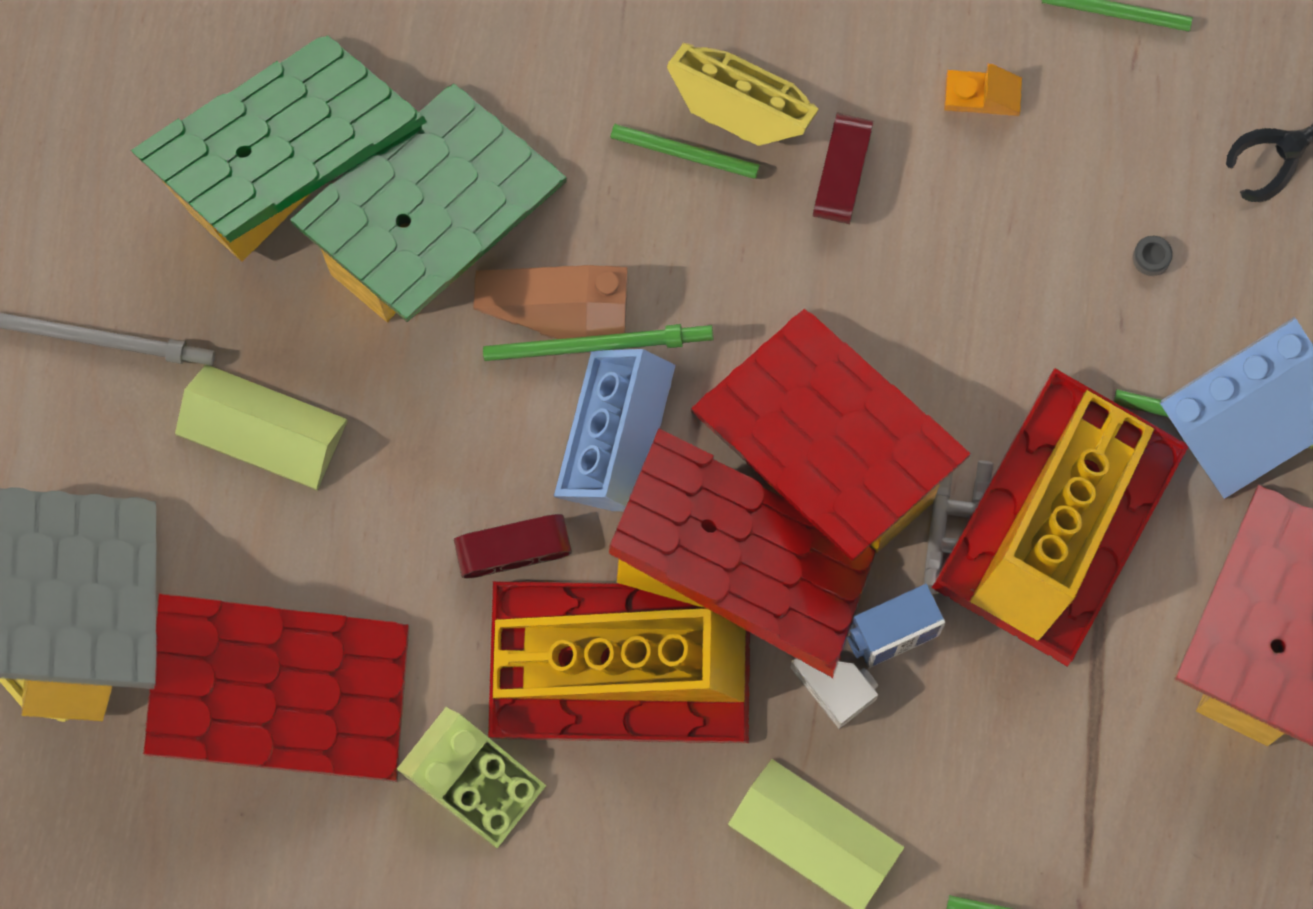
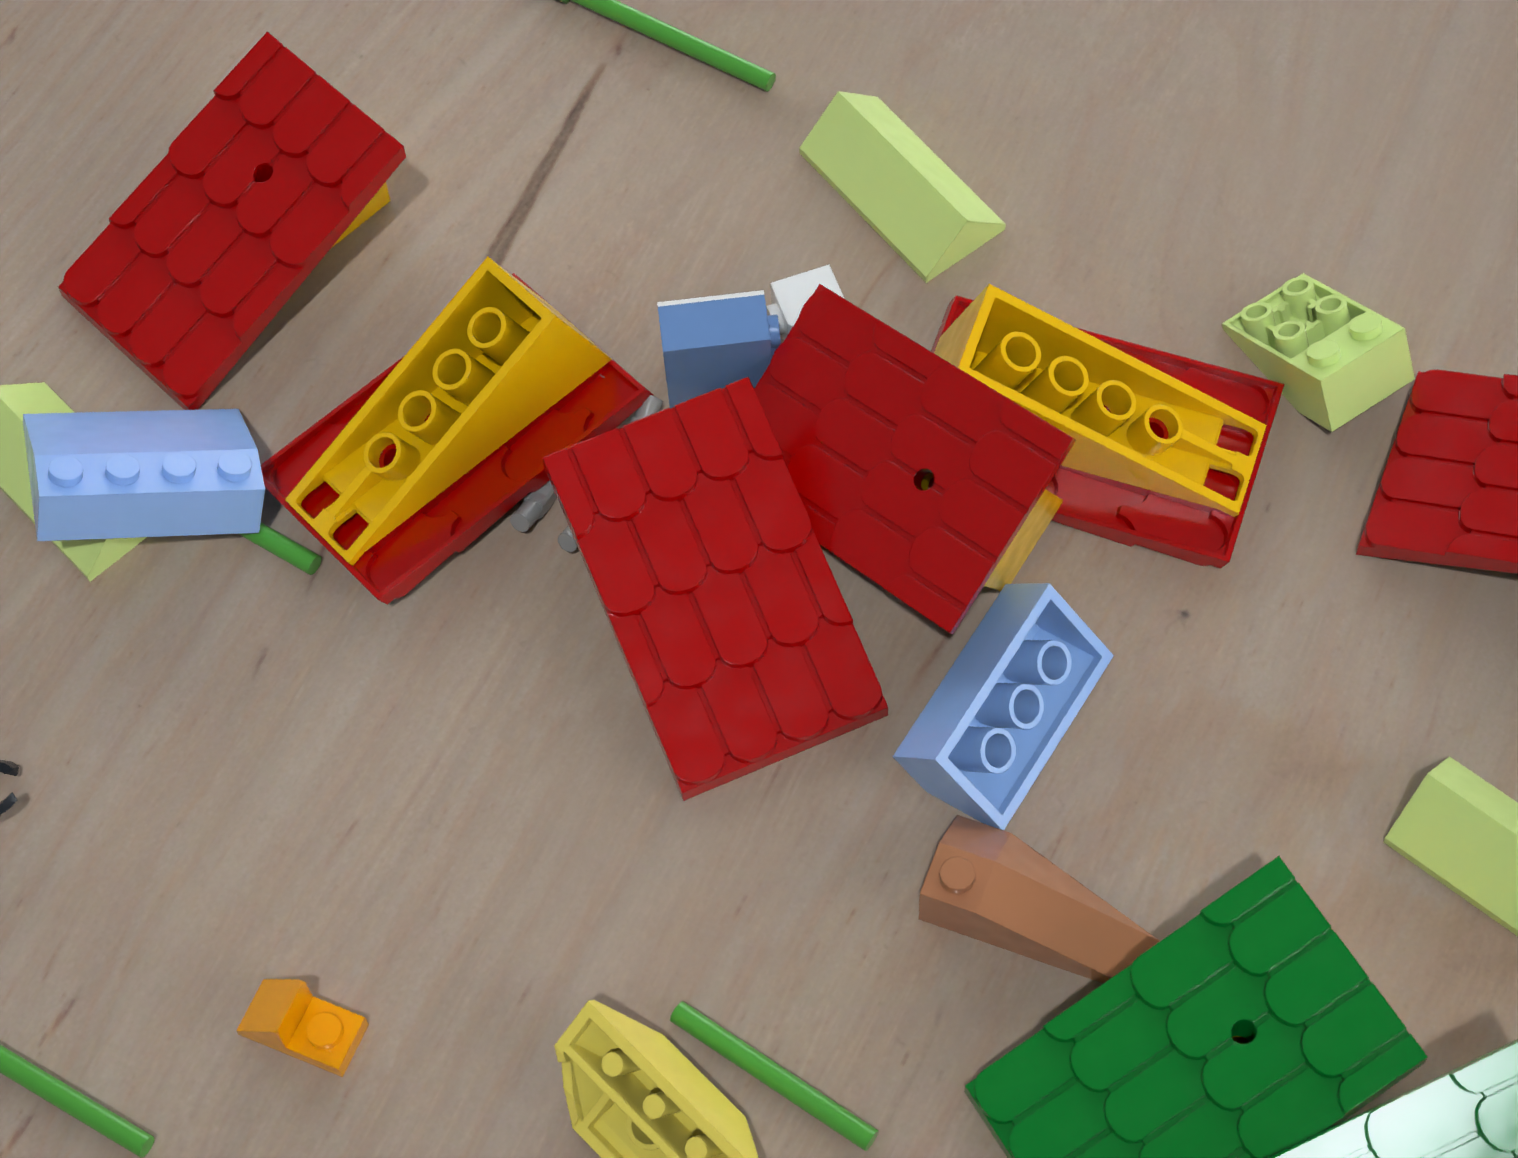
camera: 160 degrees left, 15 degrees down
dark red beam [453,514,572,579] -> none
bright green bar [483,324,714,361] -> none
dark red beam [813,113,874,225] -> none
dark grey tile [1133,236,1173,276] -> none

